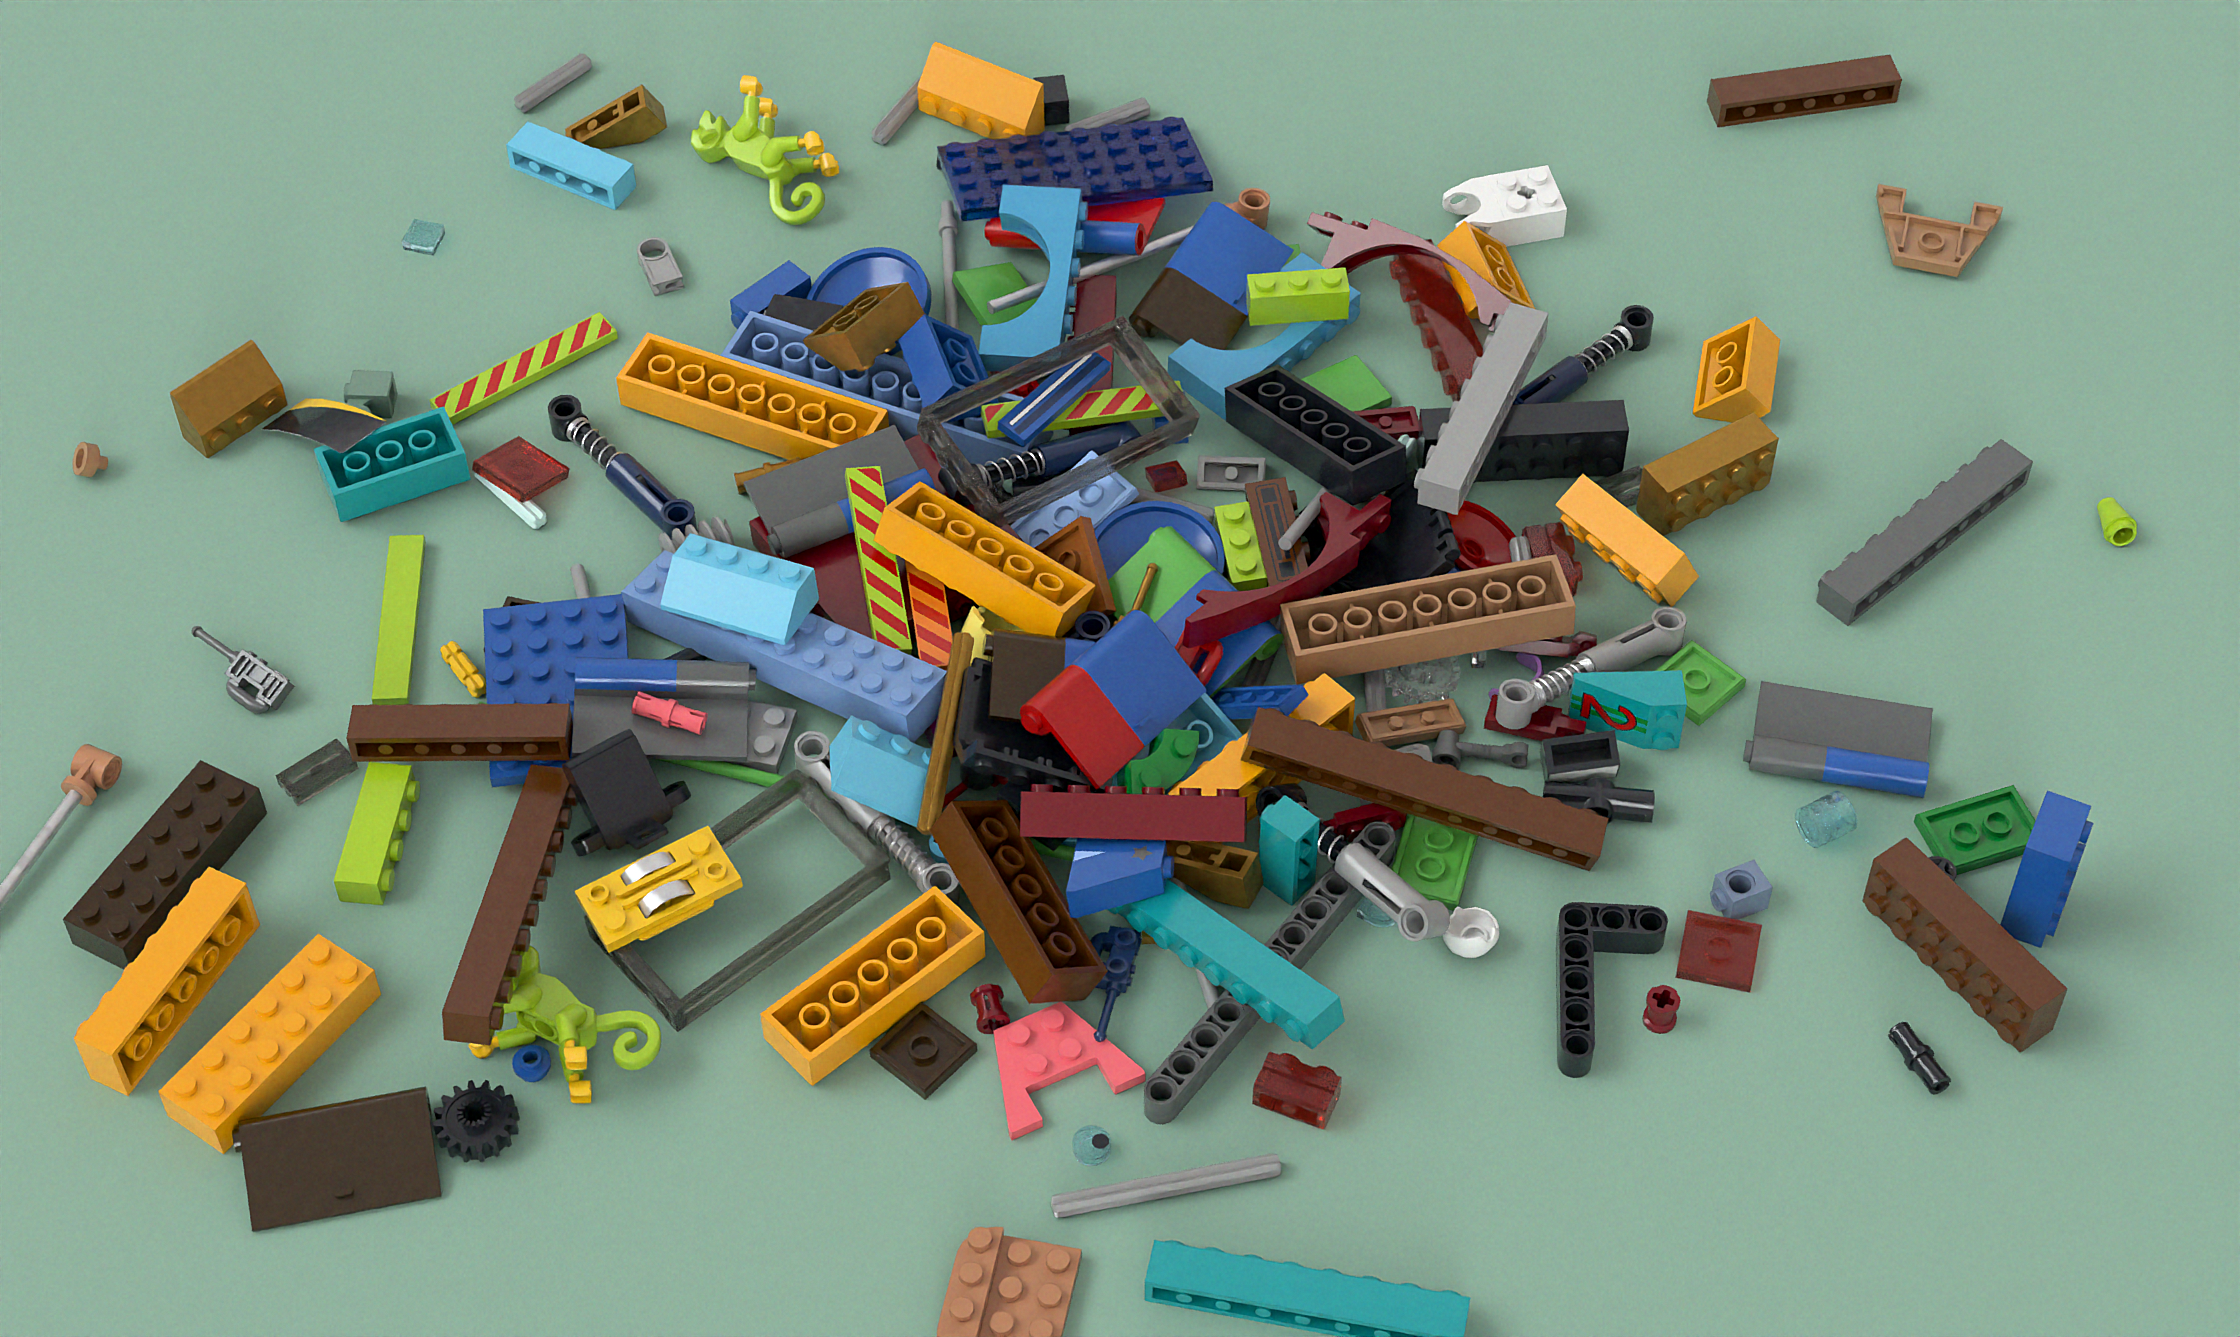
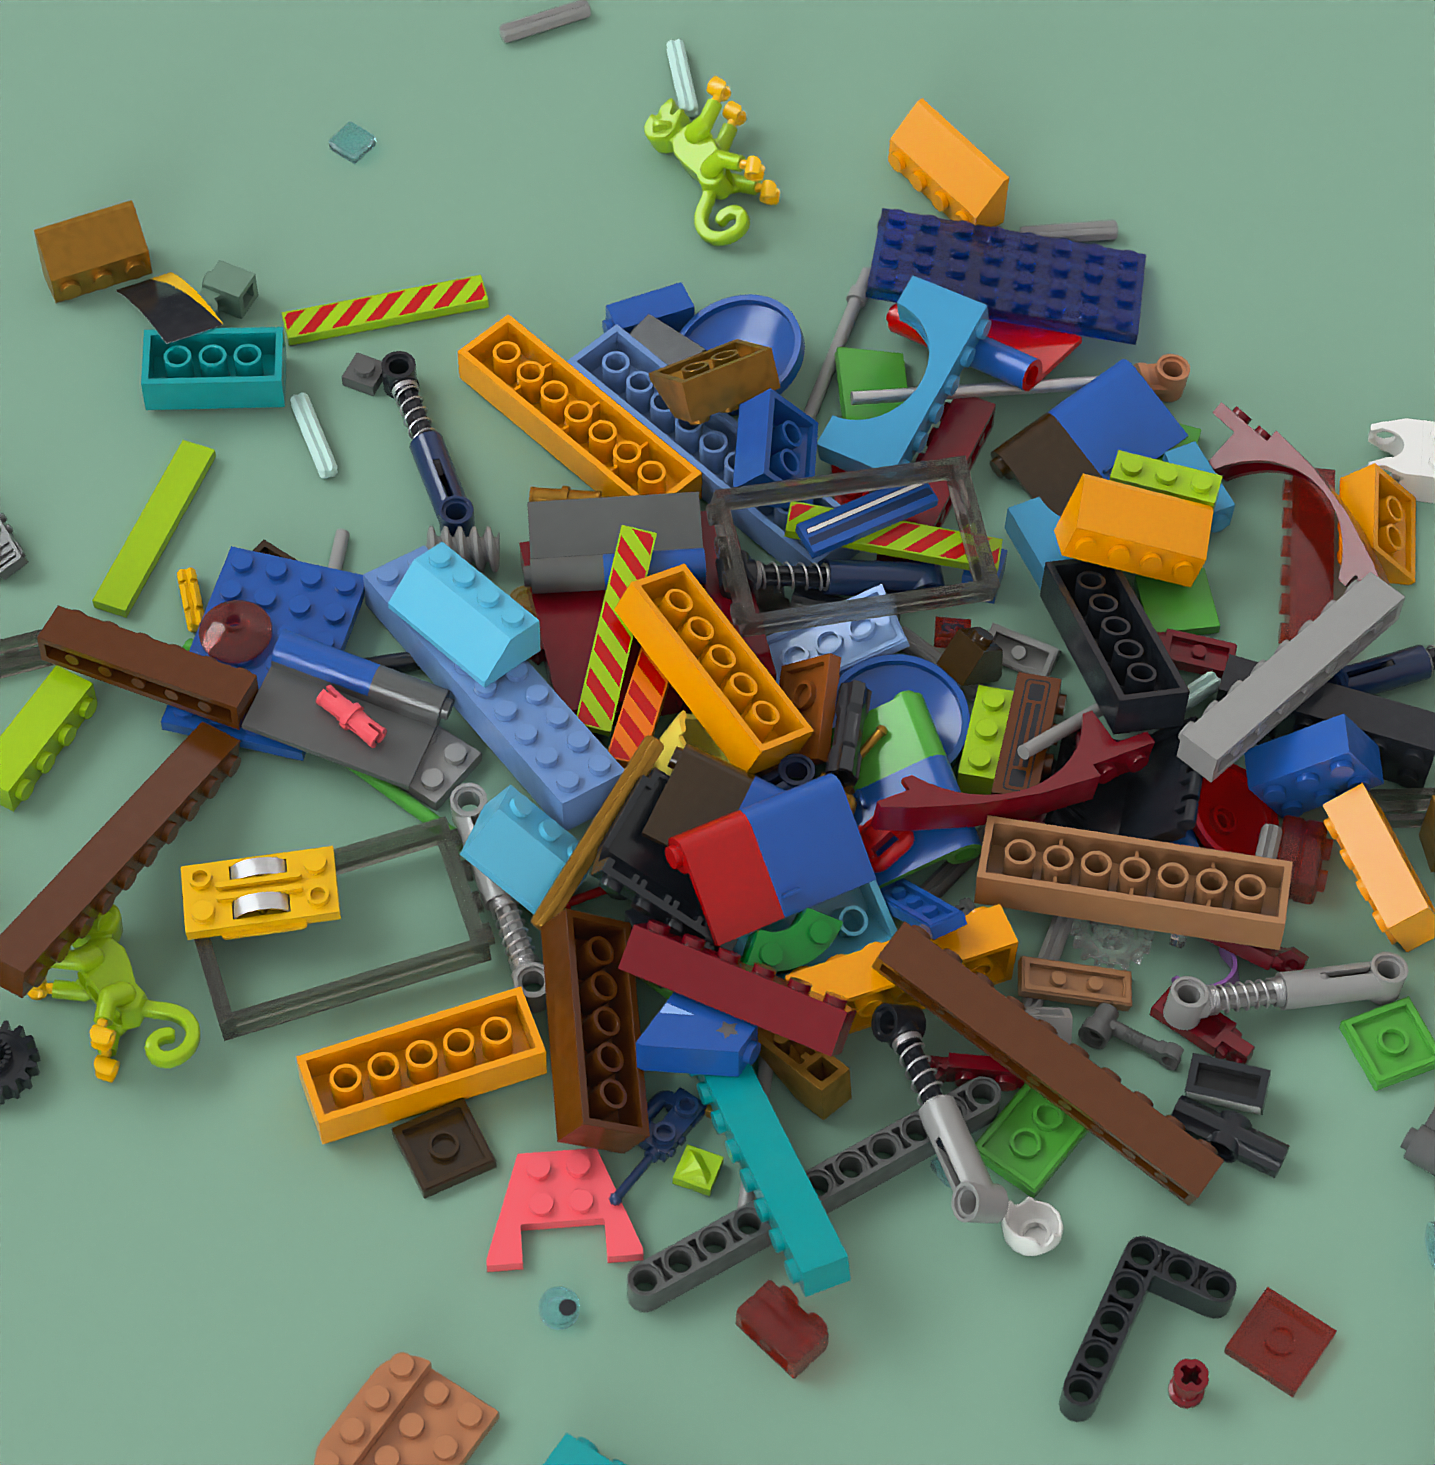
camera: 20 degrees right, 5 degrees up
clear red tile [472,436,570,503] -> none
medium azure brick [506,122,636,210] -> none
blue plate [512,1045,551,1082] -> none
black piece [562,729,691,856] -> none
pearl gold slope [565,85,667,149] -> none
light grey piece [637,237,684,296] -> none
light grey axle [872,77,921,145] -> none
dark red bush [970,984,1010,1034] -> none
black brick [1033,75,1070,126] -> none
light grey axle [1051,1153,1281,1218] -> none
teal brick [1258,795,1320,906] -> none
teal slope [1567,670,1687,750] -> none
sand blue brick [1710,860,1773,923] -> none
none -> clear red dish [199,600,272,663]
none -> dark grey plate [342,352,383,396]
none -> light aqua axle [667,39,698,118]
none -> lime tile [673,1144,724,1196]
none -> black axle [825,680,872,788]
none -> dark brown slope [936,627,1003,686]
none -> light orange slope [1054,473,1214,588]
none -> blue brick [1244,714,1384,820]

